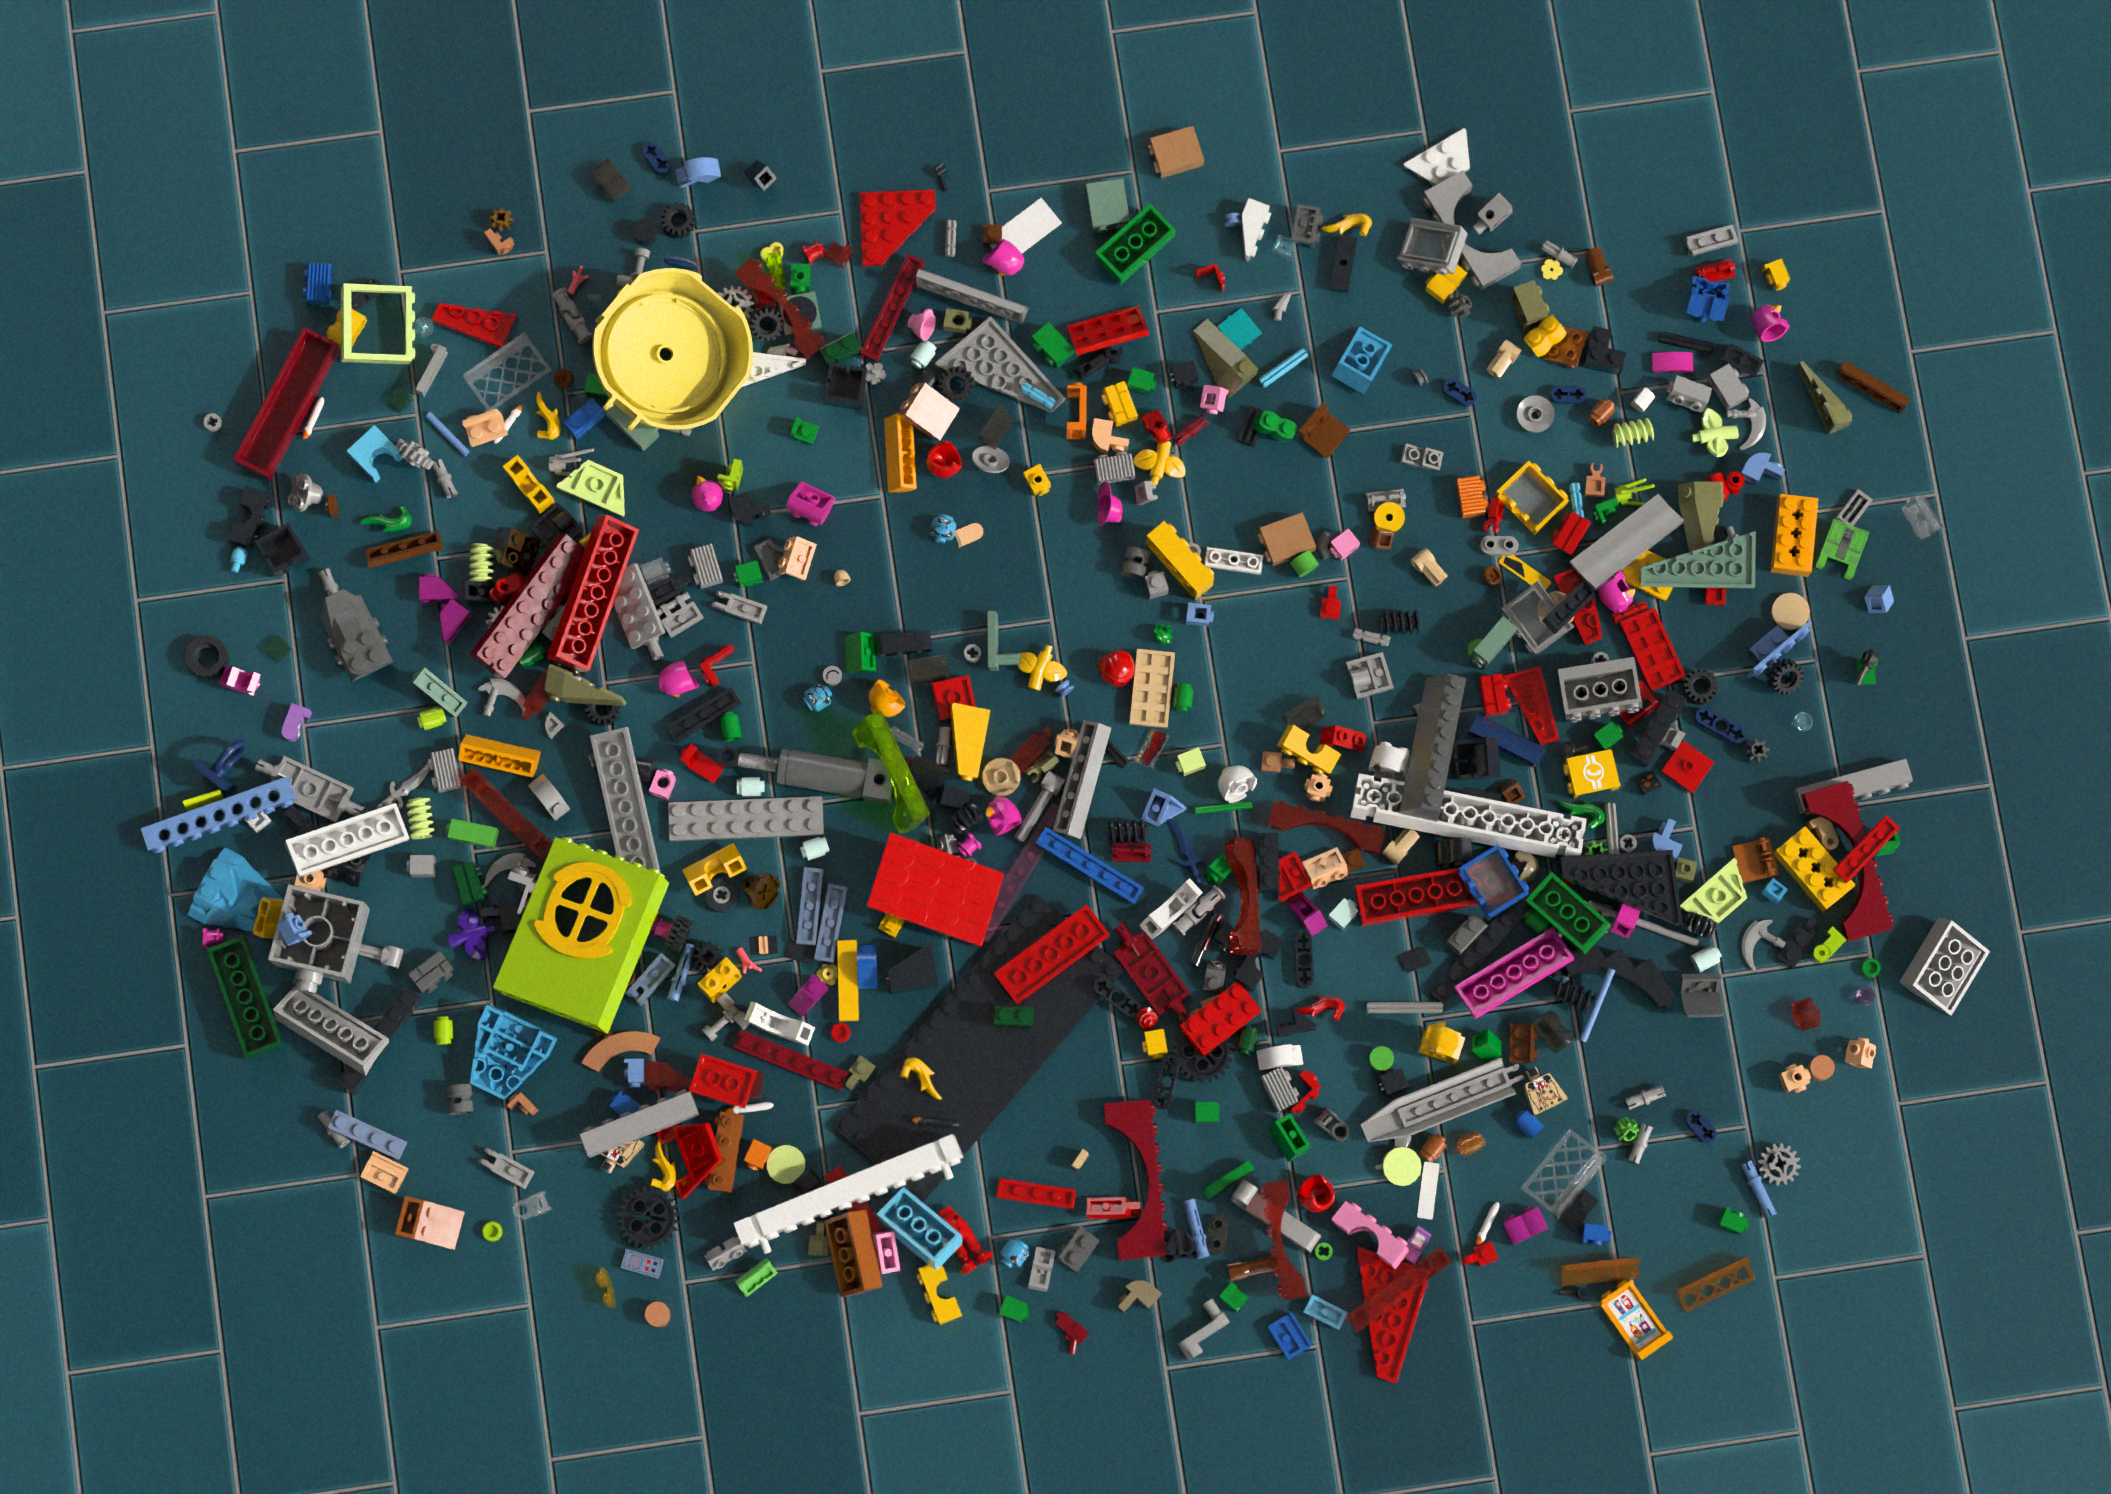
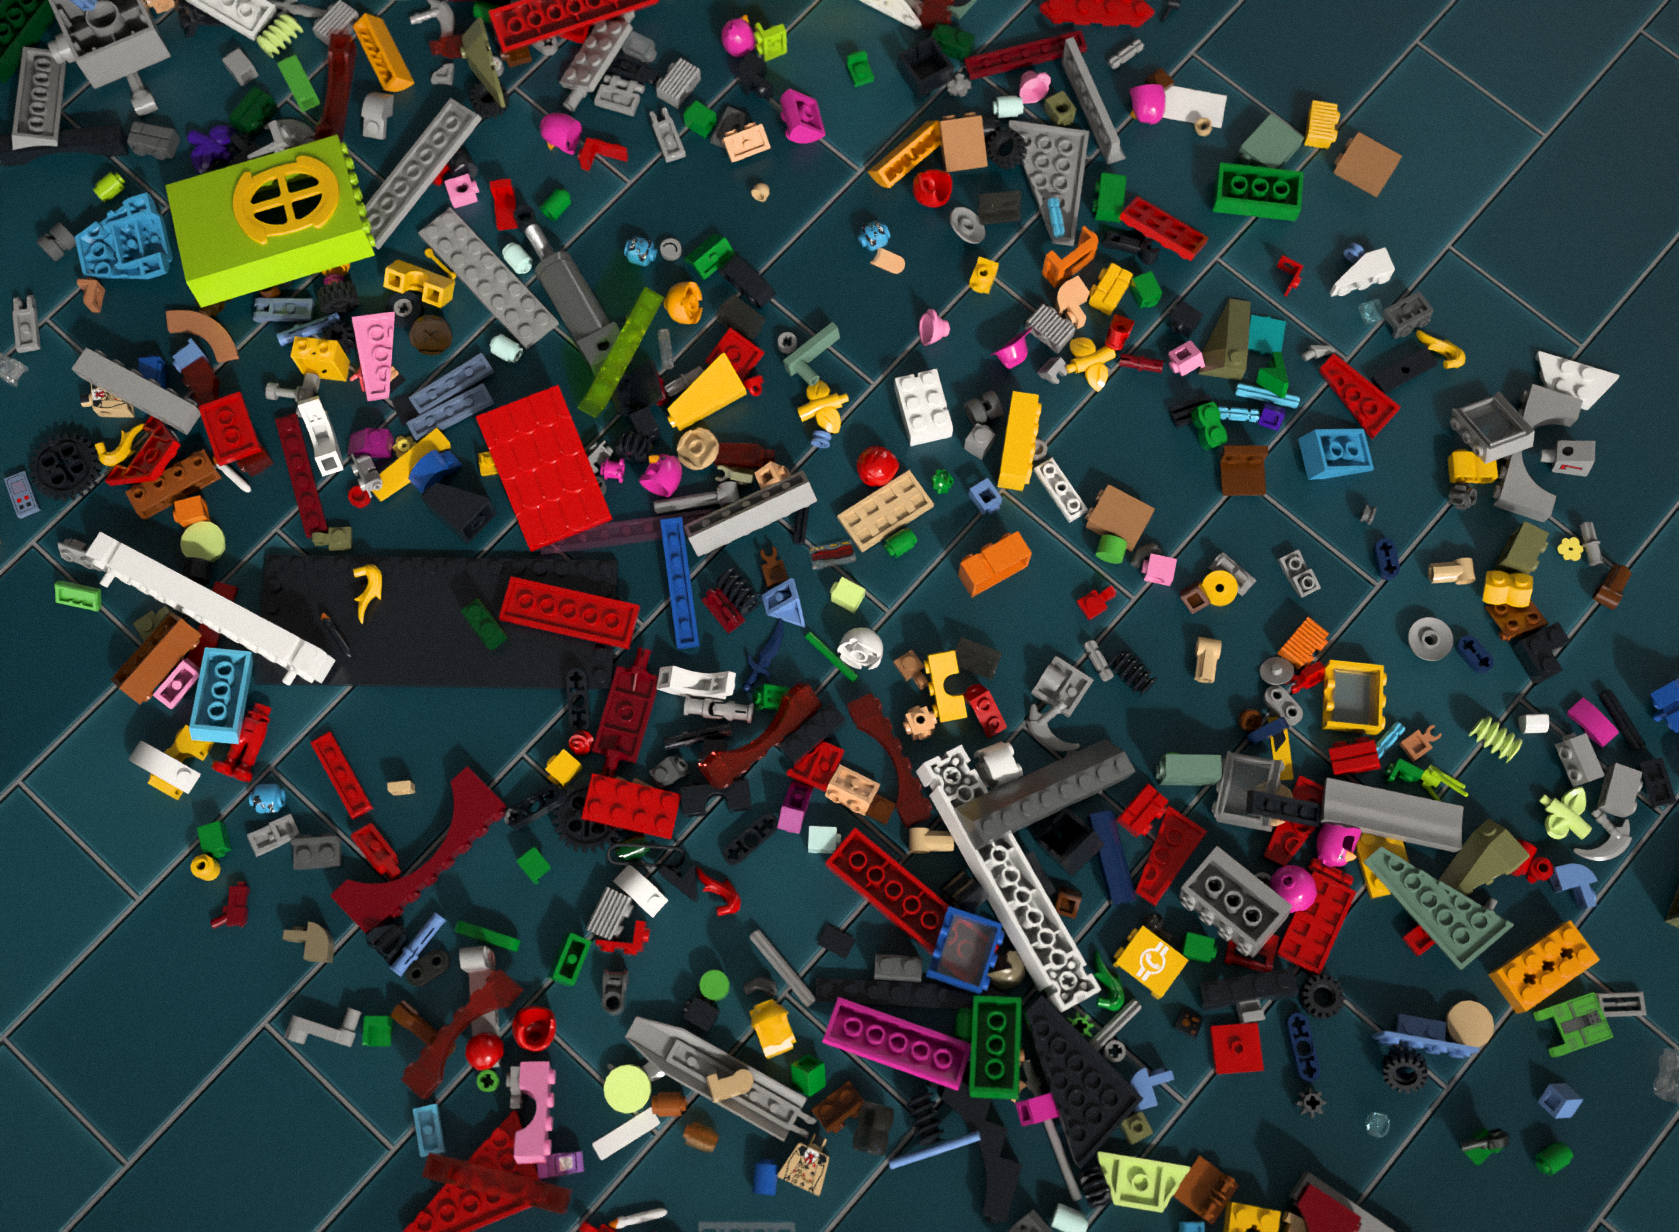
camera: 55 degrees right, 5 degrees down
black plate [666,687,742,744] -> none
blue plate [1267,1312,1312,1360] -> none
dark orange brick [1588,398,1615,427] -> none
none -> white arch [128,740,201,794]
none -> yellow brick [191,855,221,881]
none -> light grey hinge [350,454,383,498]
none -> bright pink wing [352,312,395,401]
none -> yellow hinge [425,249,456,280]
none -> red hair [465,1031,504,1070]
none -> light grey plate [506,1066,523,1109]
none -> black piece [607,843,685,868]
none -> tan leg [706,1069,753,1103]
none -> red tile [742,375,764,396]
none -> dark grey arm [743,976,778,997]
none -> reddish brown plate [760,547,788,588]
none -> white piece [894,369,953,446]
none -> bright pink piece [919,309,950,346]
none -> orange piece [958,531,1032,598]
none -> light grey piece [1027,699,1080,752]
none -> tan hinge [1195,118,1212,136]
none -> medium azure axle [1218,406,1260,422]
none -> dark blue beam [1246,716,1290,746]
none -> green slope [1256,352,1289,398]
none -> dark purple tile [1258,403,1286,431]
none -> light grey piece [1260,657,1294,685]
none -> dark pink cylinder [1269,865,1317,913]
none -> yellow brick [1304,100,1340,149]
none -> red wing [1319,354,1401,439]
none -> green brick [1535,1141,1573,1176]

